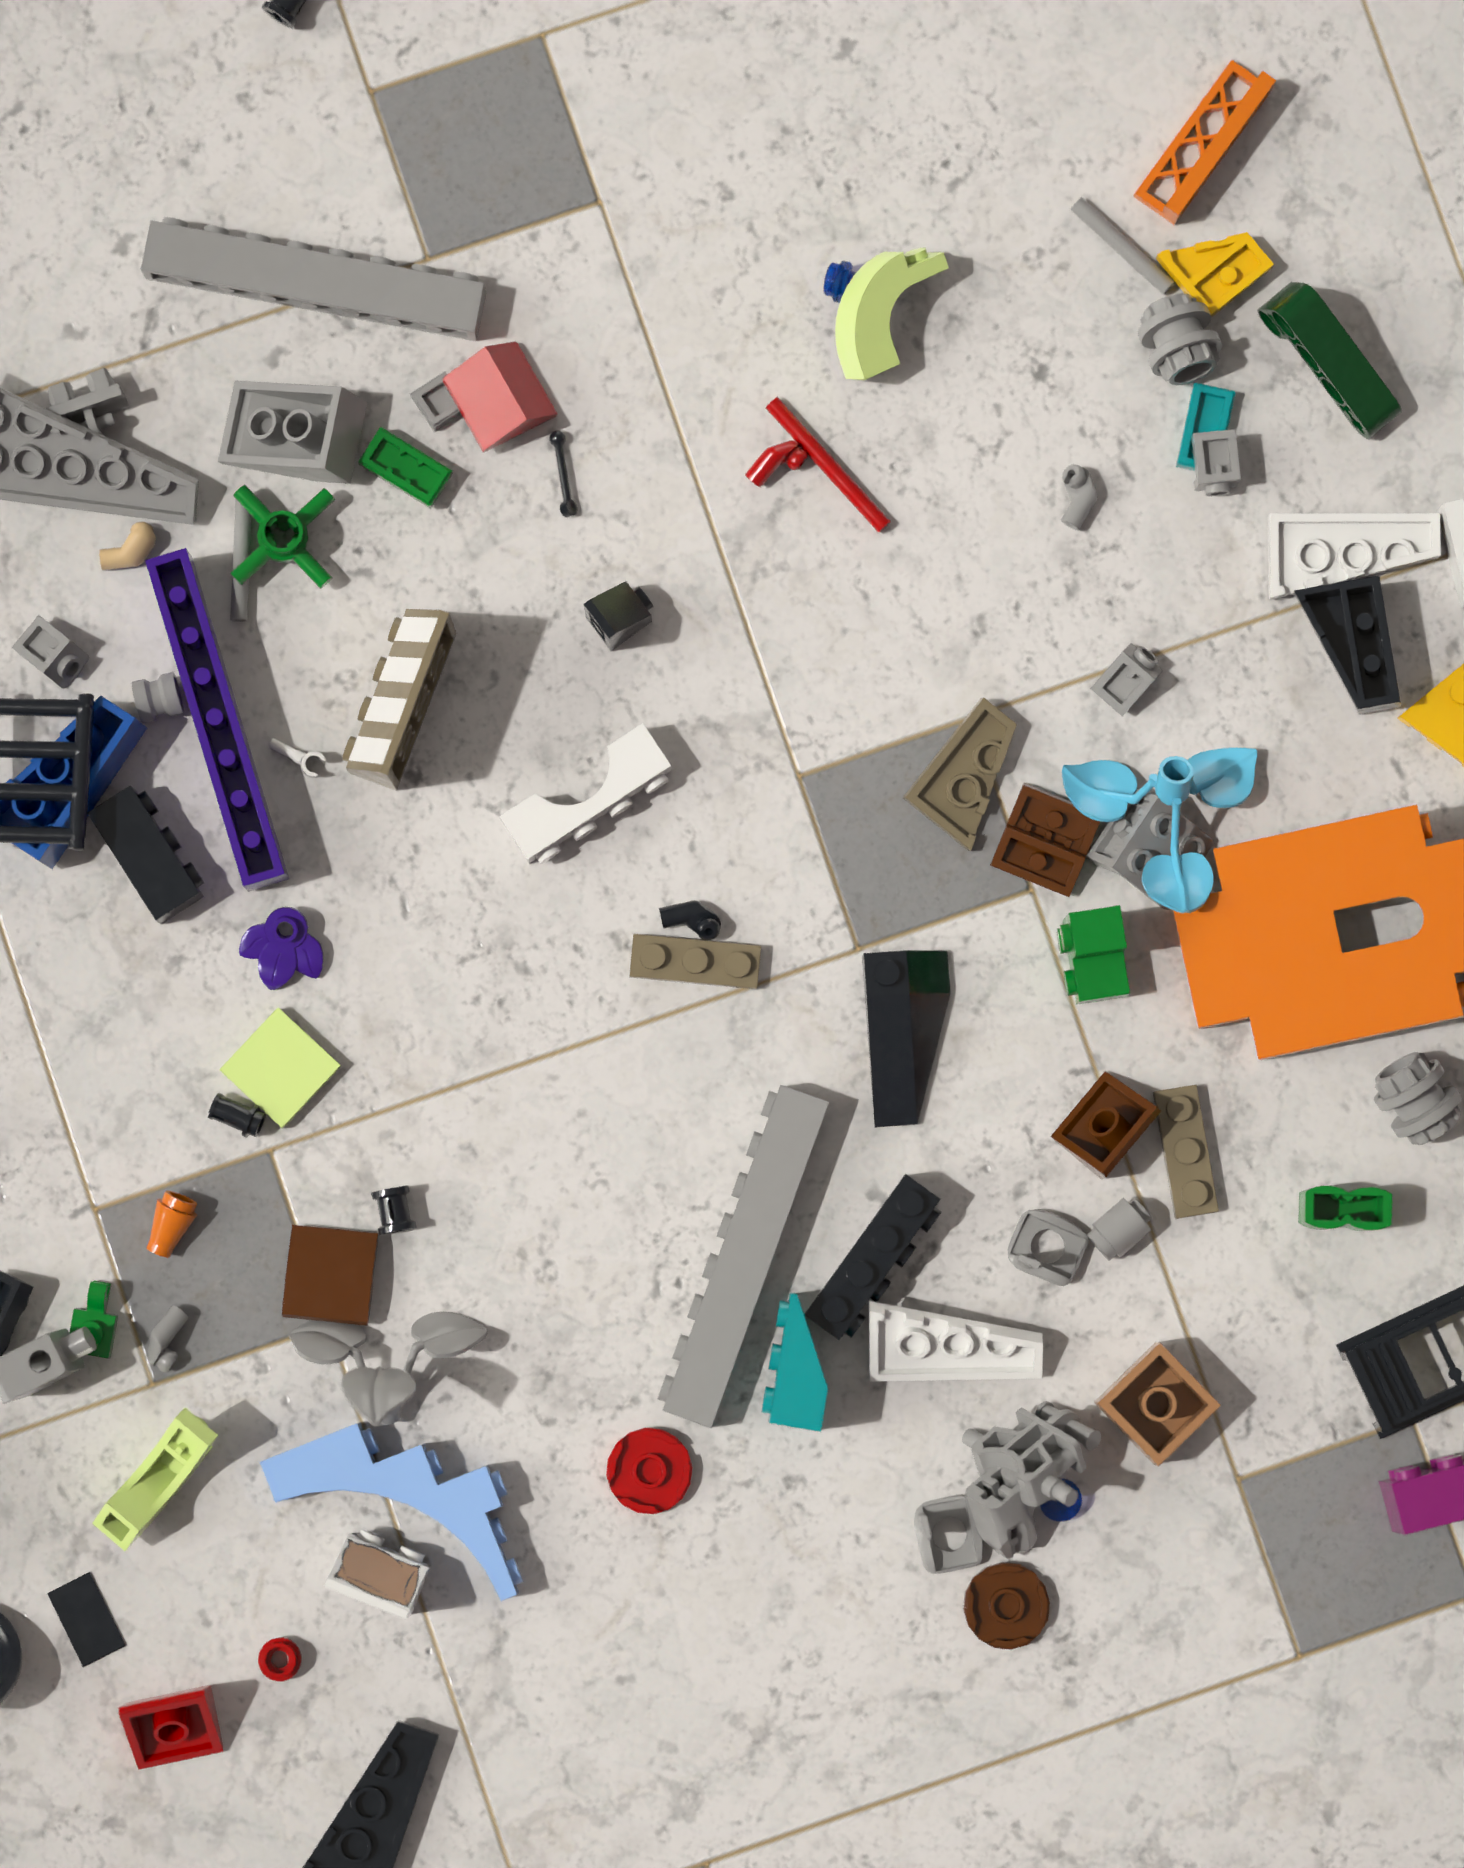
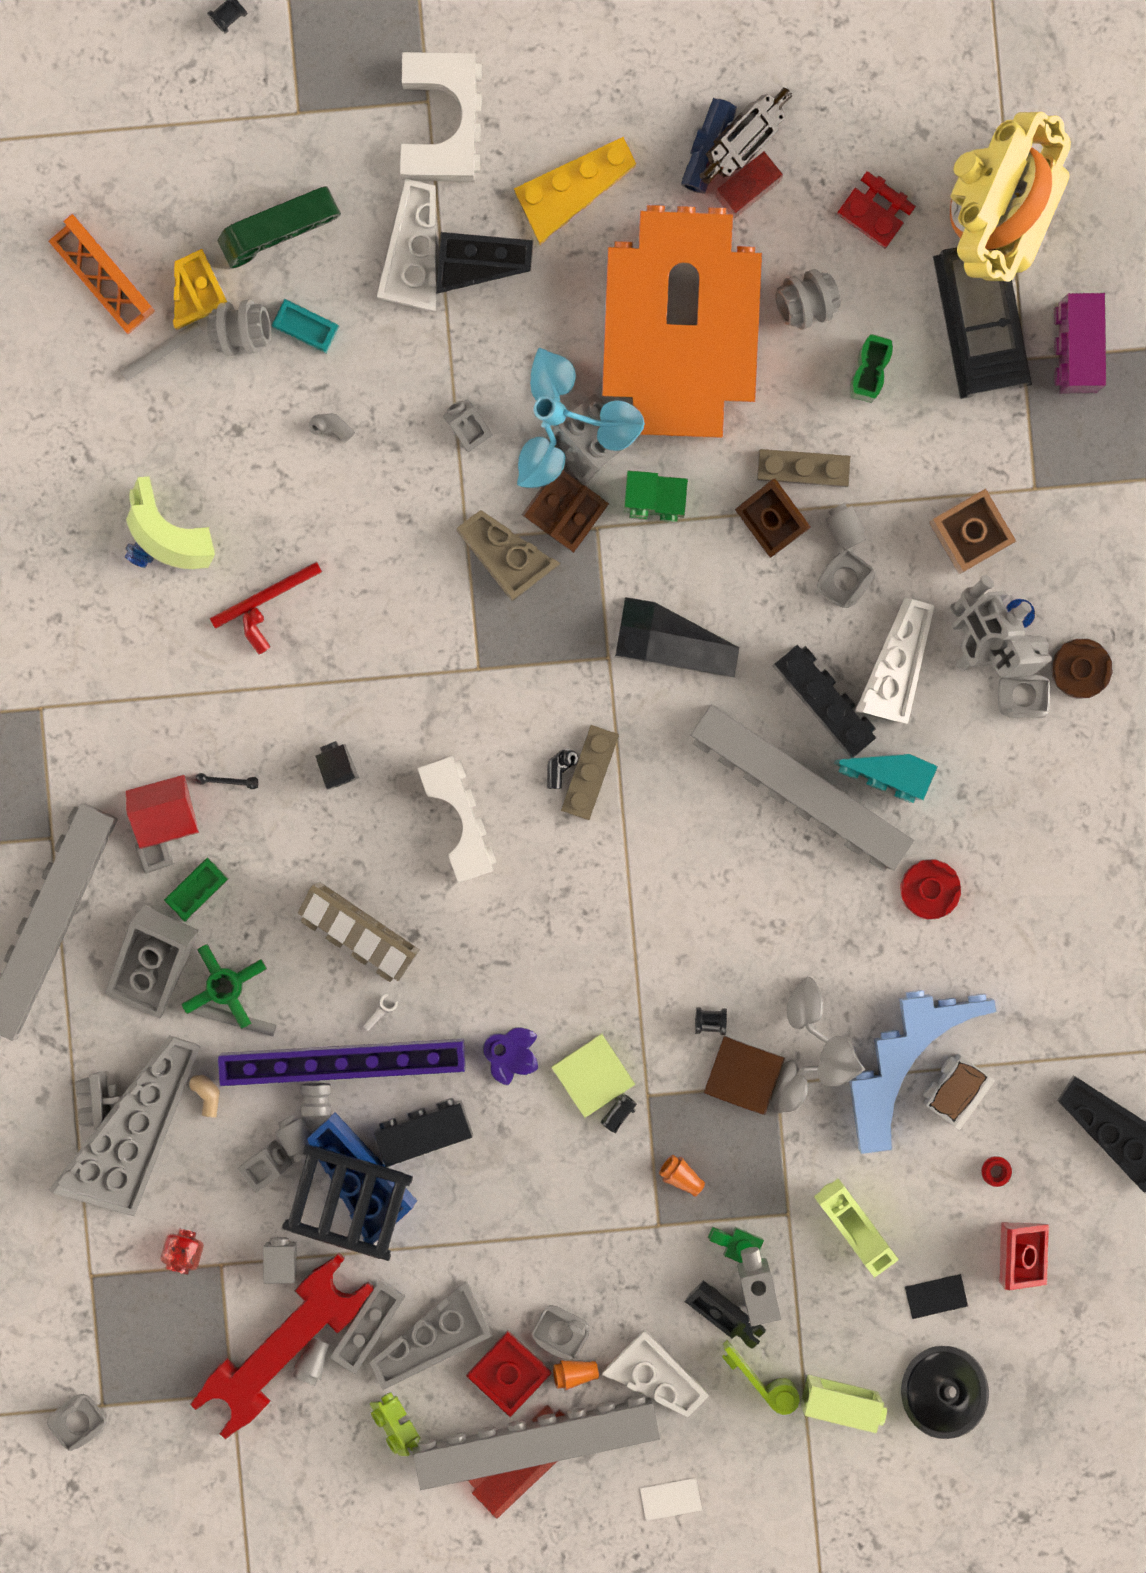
camera: 80 degrees left, 5 degrees up
light grey arm [147,1305,189,1372] -> none
light grey bracket [1192,429,1241,496] -> none
none -> light grey brick [275,1115,311,1162]

